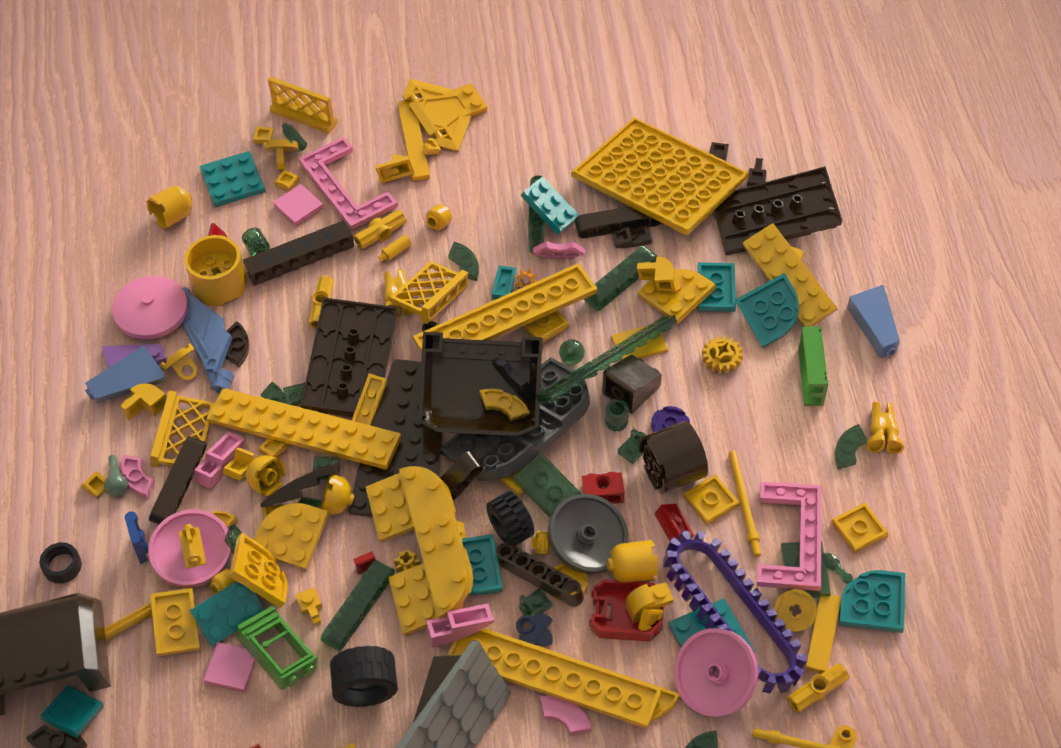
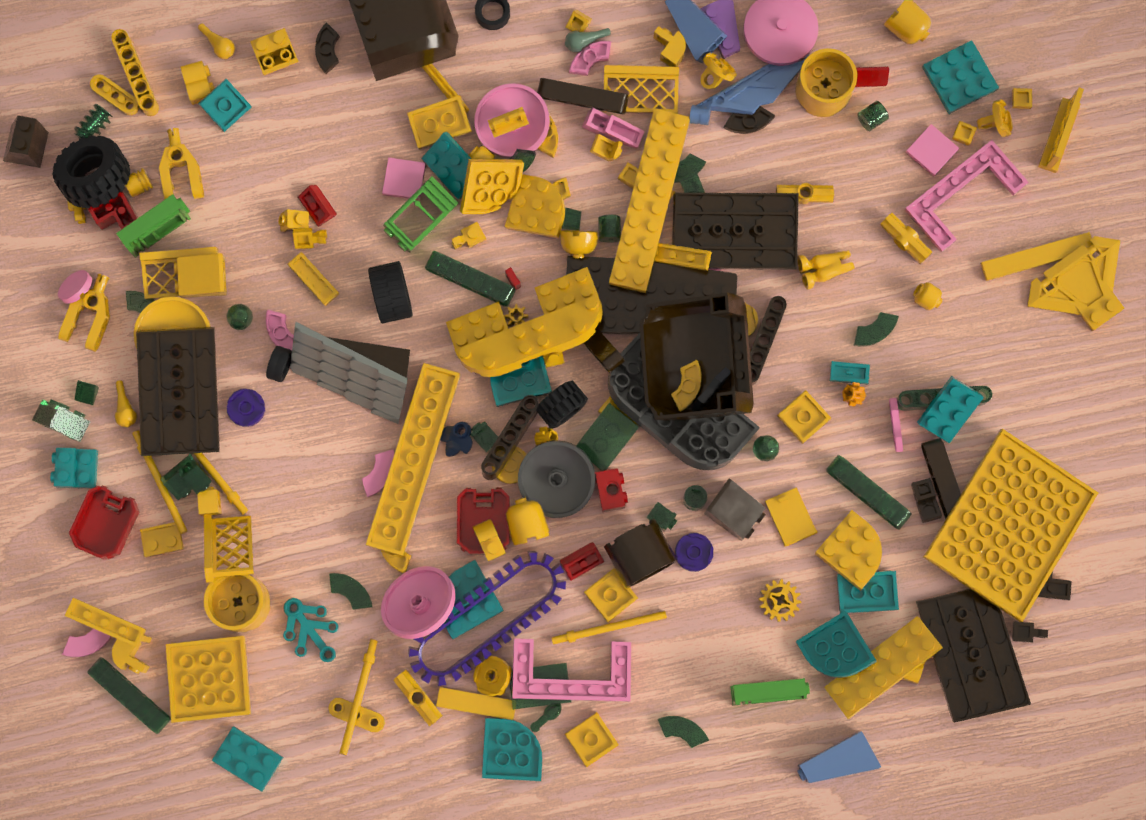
camera: 85 degrees right, 25 degrees up
teal tile [40,685,103,738] -> none
blue plate [125,511,148,564] -> none
dark brown brick [243,220,354,286] -> none
yellow cylinder [246,455,286,496] -> none
dark brown slope [260,463,338,508] -> none
clear green cylinder [282,123,307,151] -> none
yellow slope [375,154,415,183] -> none
yellow cylinder [378,235,412,262] -> none
yellow fence [390,261,468,324] -> none
yellow plate [413,263,597,353] -> none
yellow tile [423,138,441,155] -> none
bright pink slope [426,604,494,648] -> none
clear green plate [536,315,677,403] -> none
yellow brick [637,257,676,292] -> none
yellow tile [638,608,664,631] -> none
yellow piece [866,401,904,454] -> none

